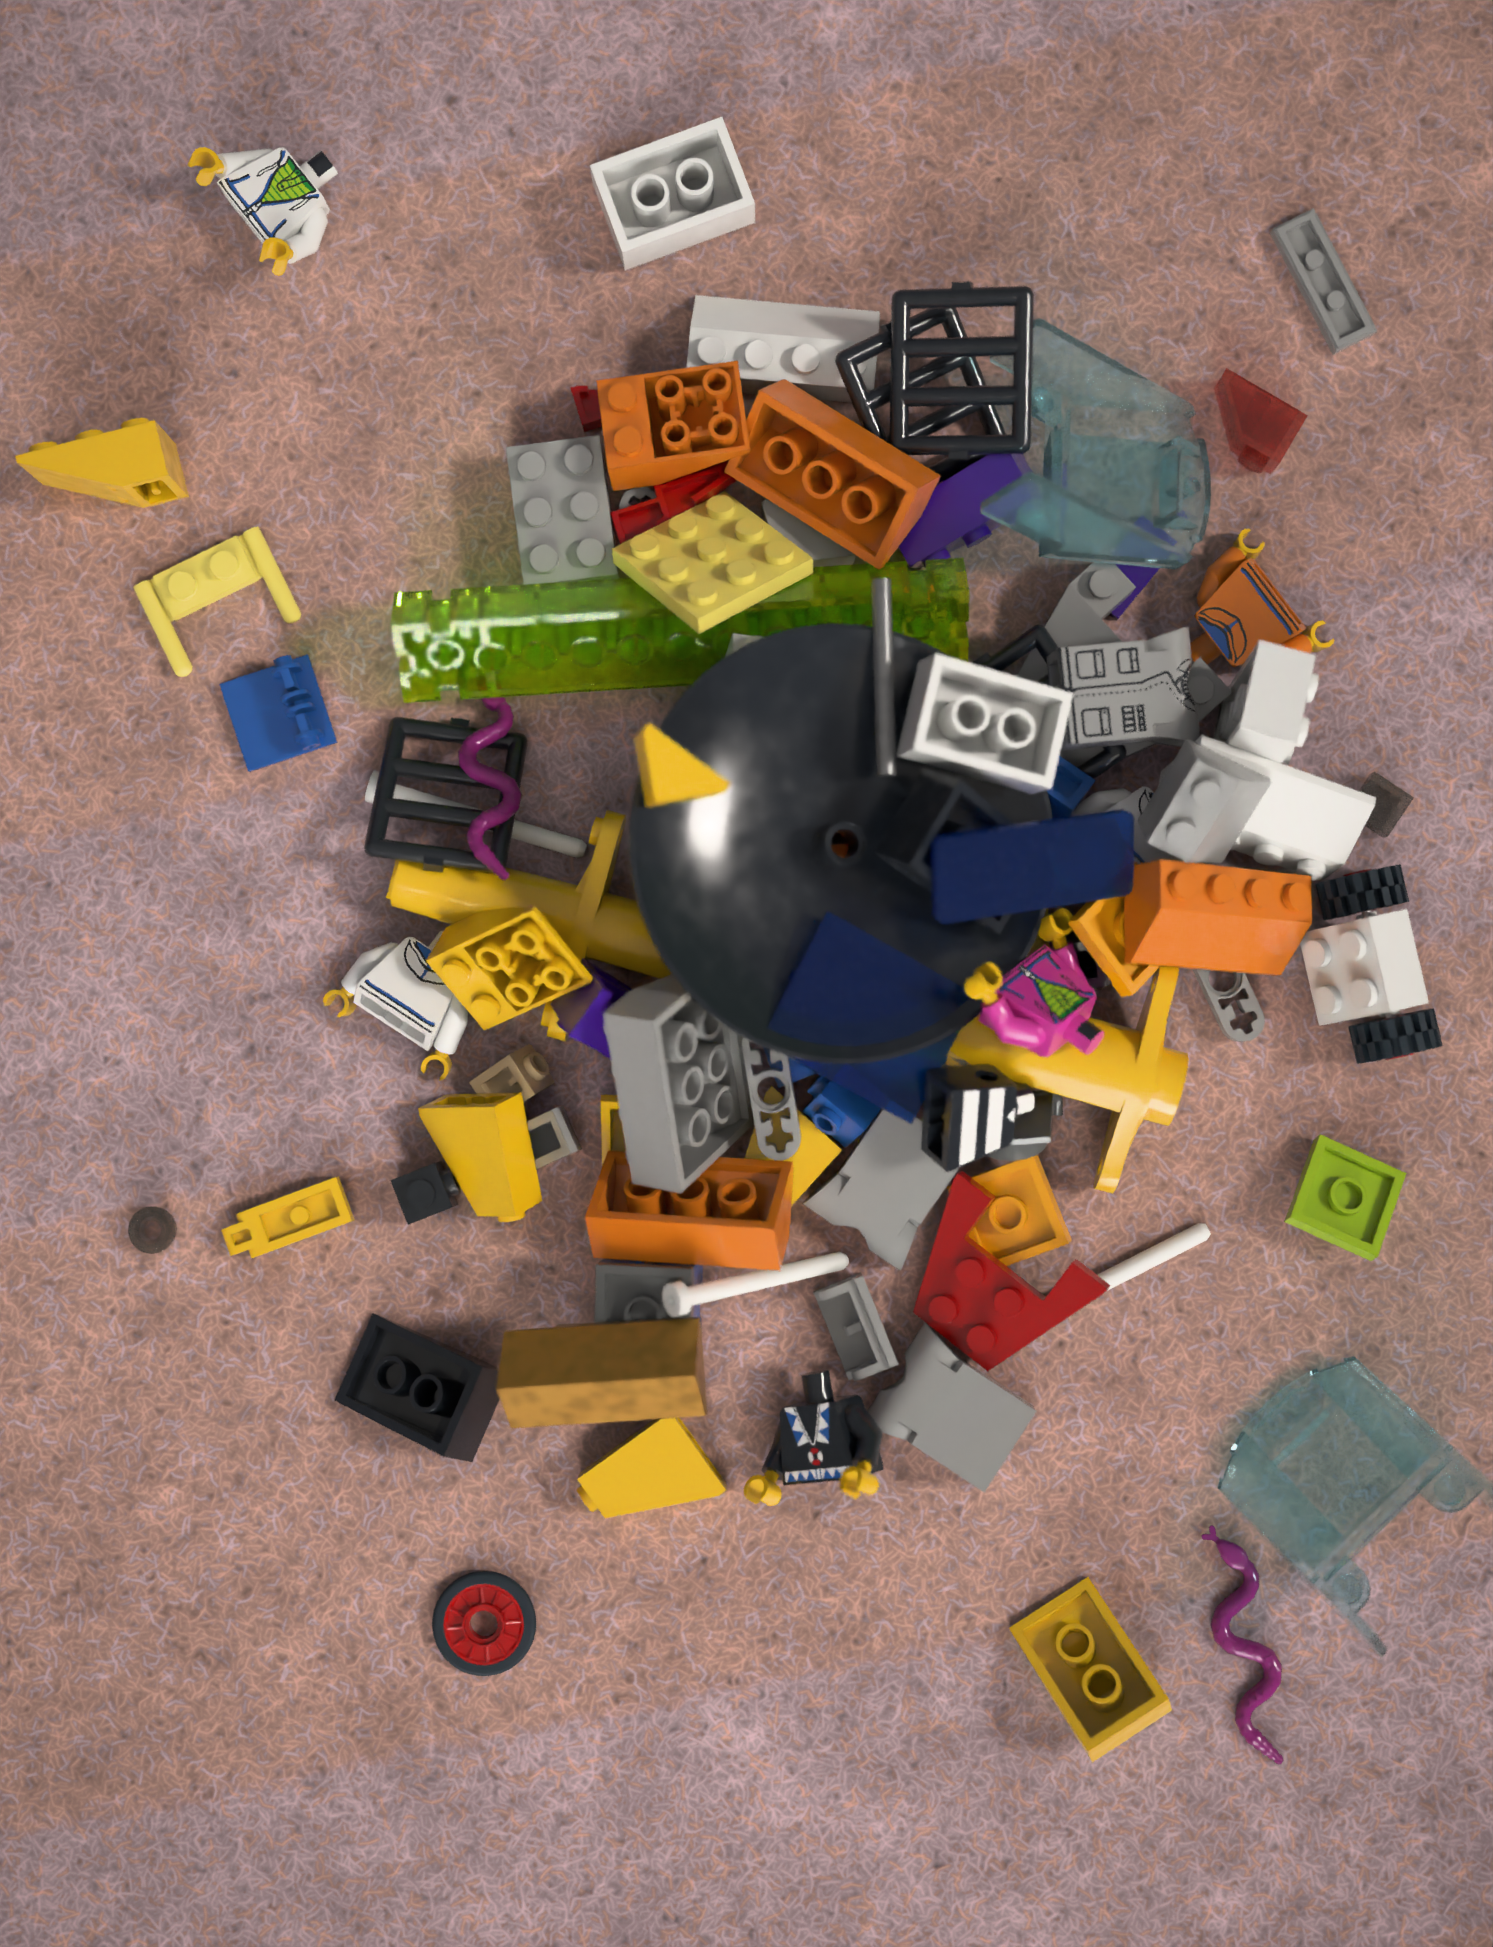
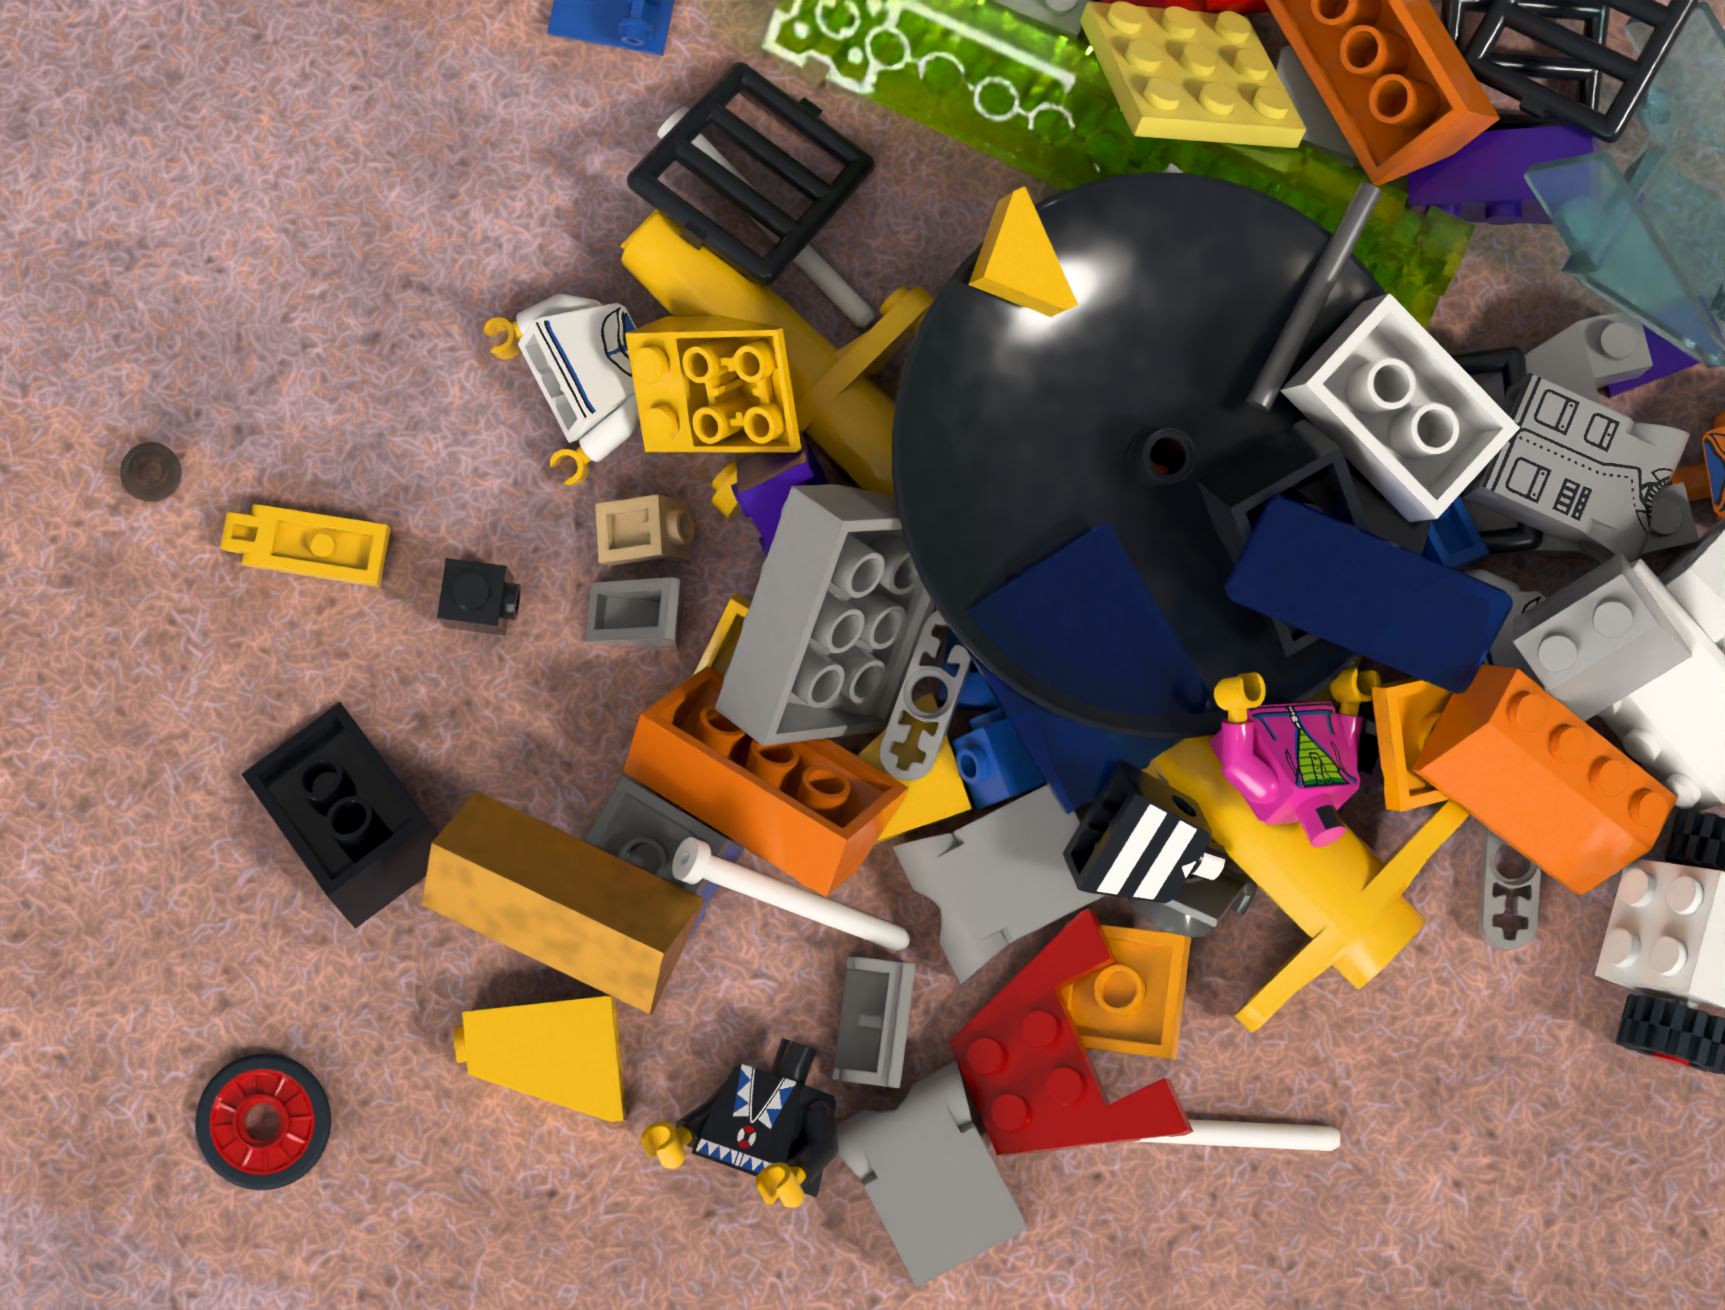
camera: 25 degrees right, 5 degrees down
yellow slope [418,1092,543,1222] -> none
magenta animal [458,669,522,880] -> none
lime hinge [1284,1134,1407,1261] -> none

